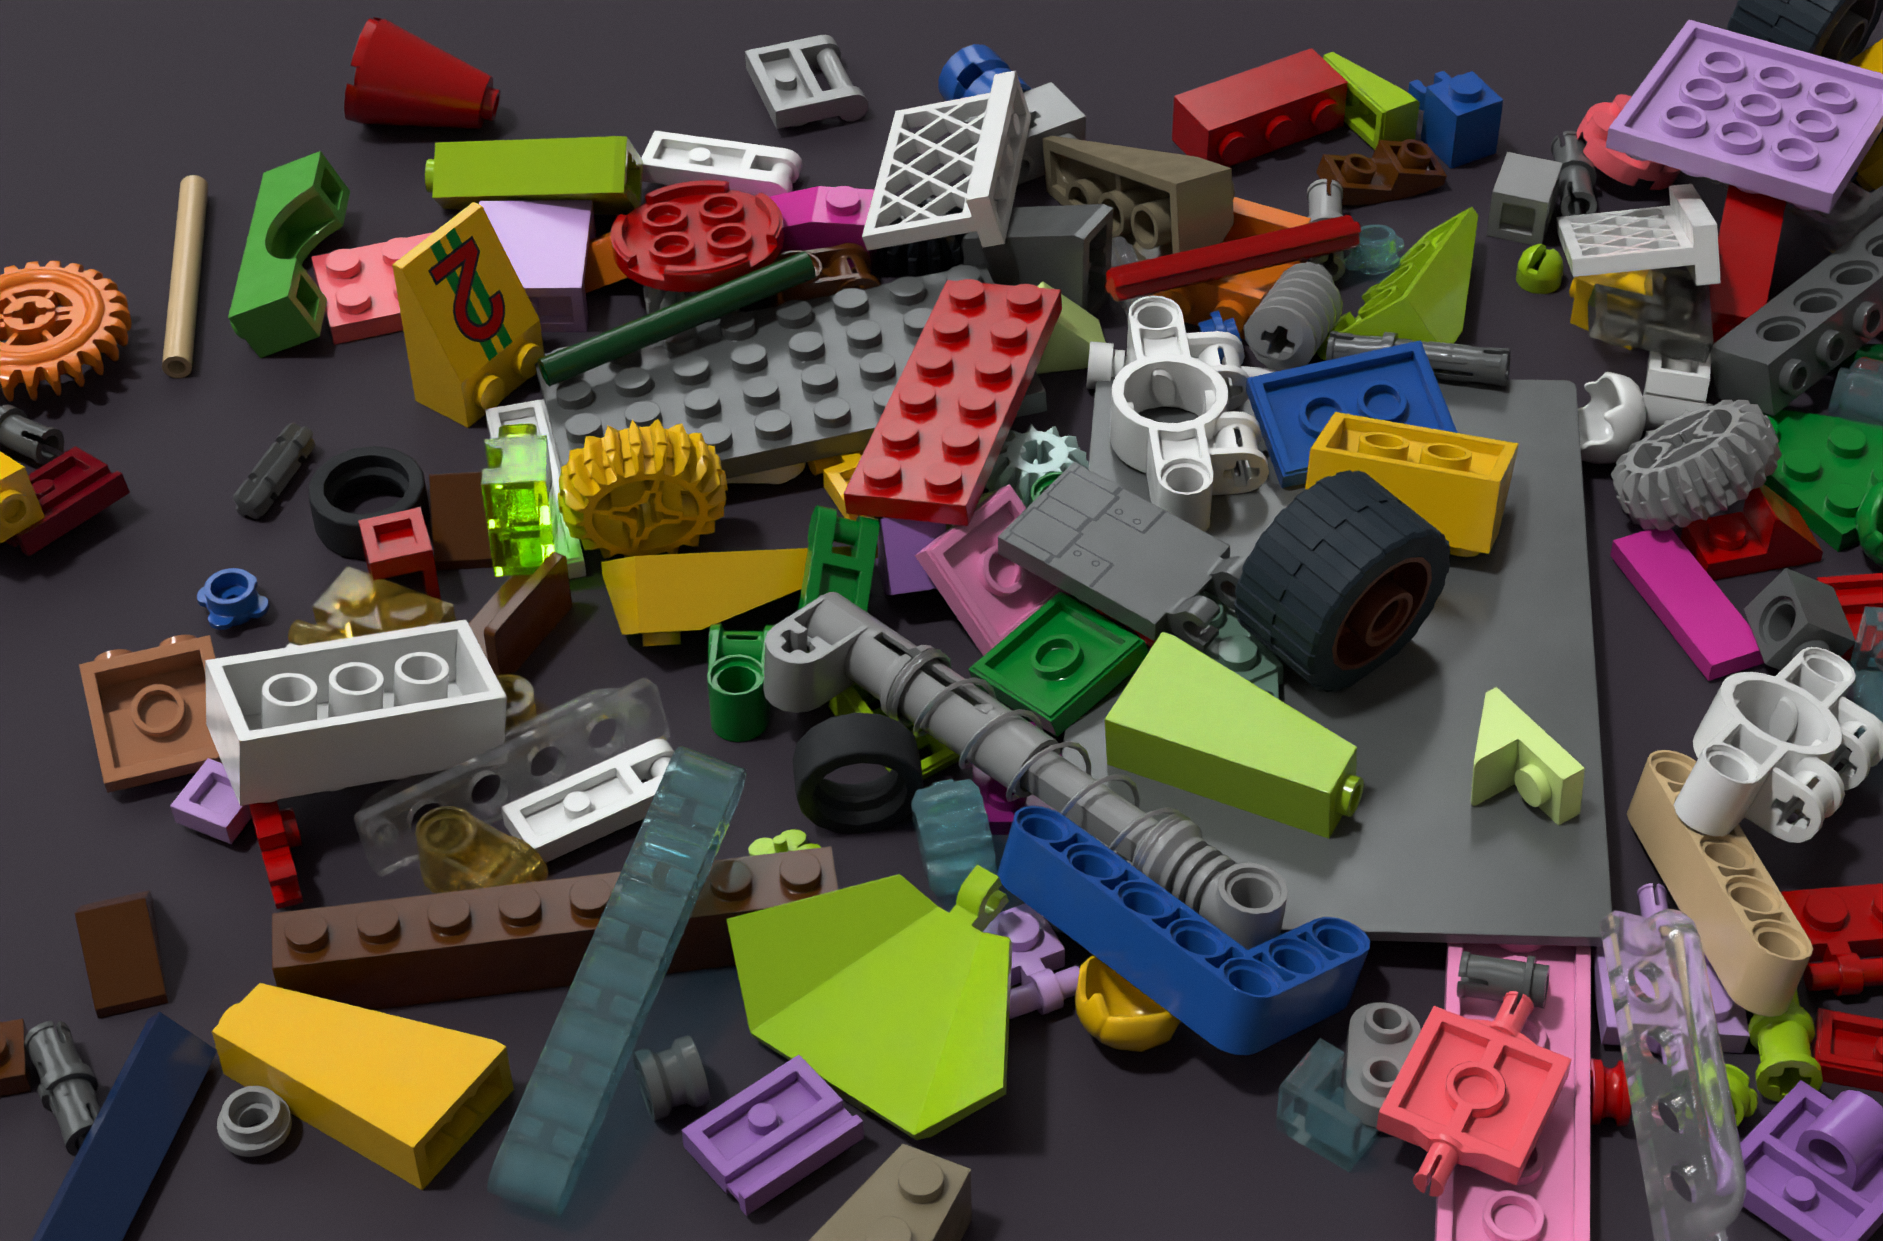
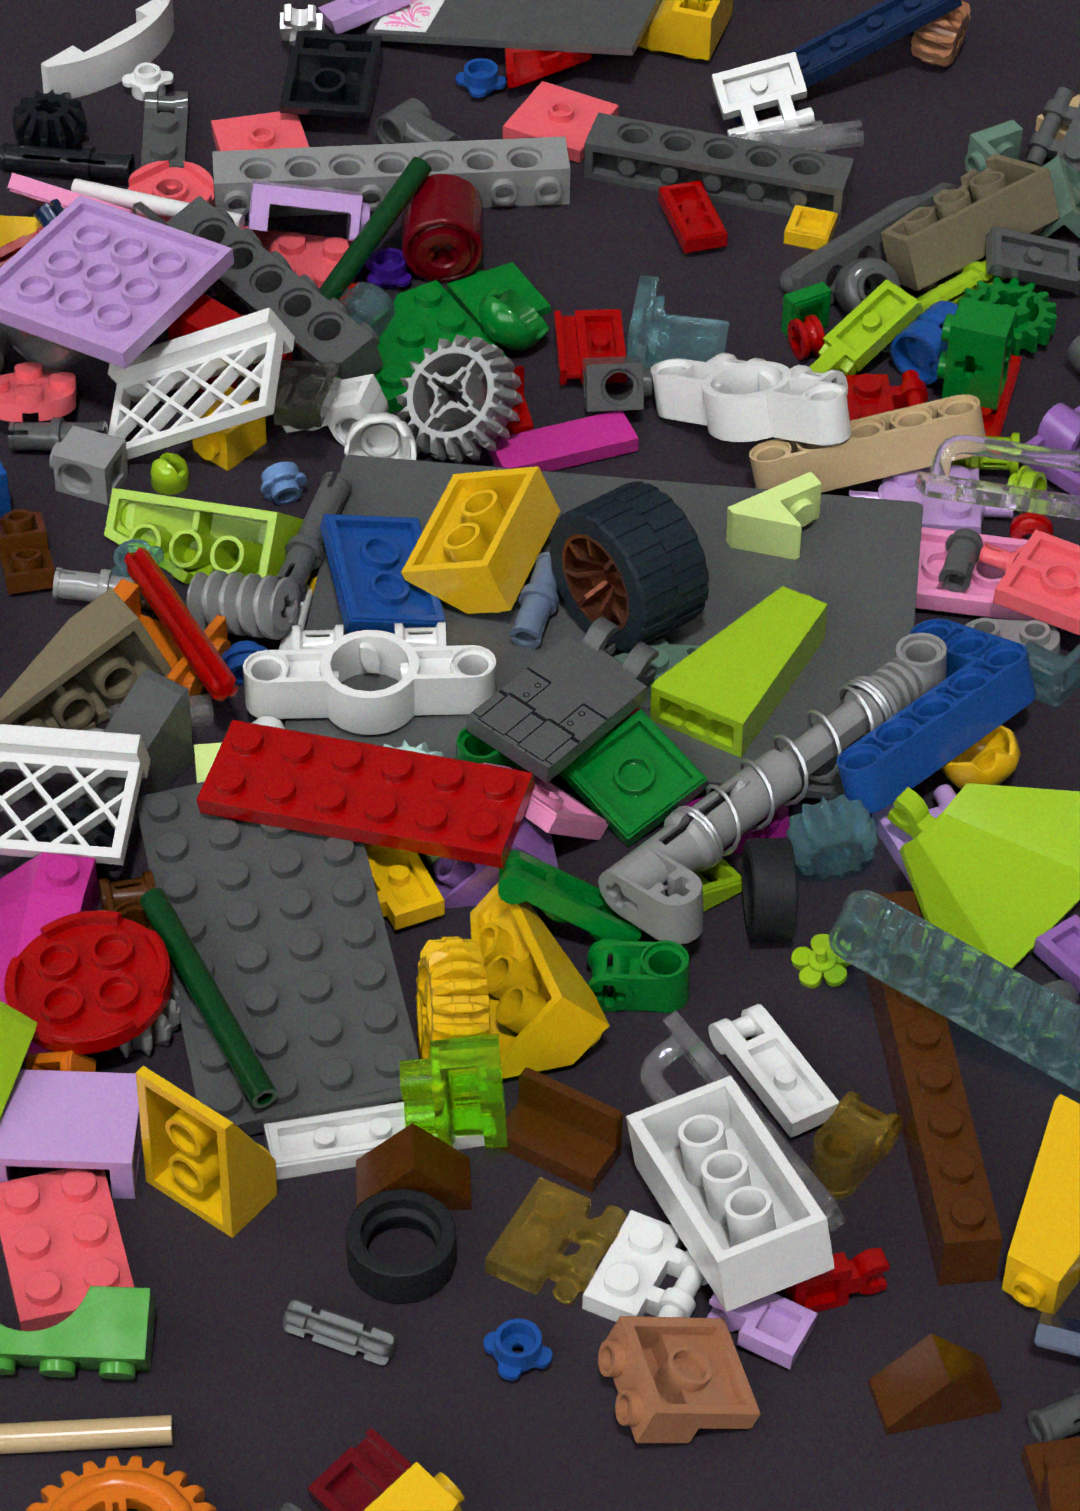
camera: 90 degrees left, 0 degrees up
red panel [358,507,441,602] -> none
none -> medium blue plate [260,462,307,505]

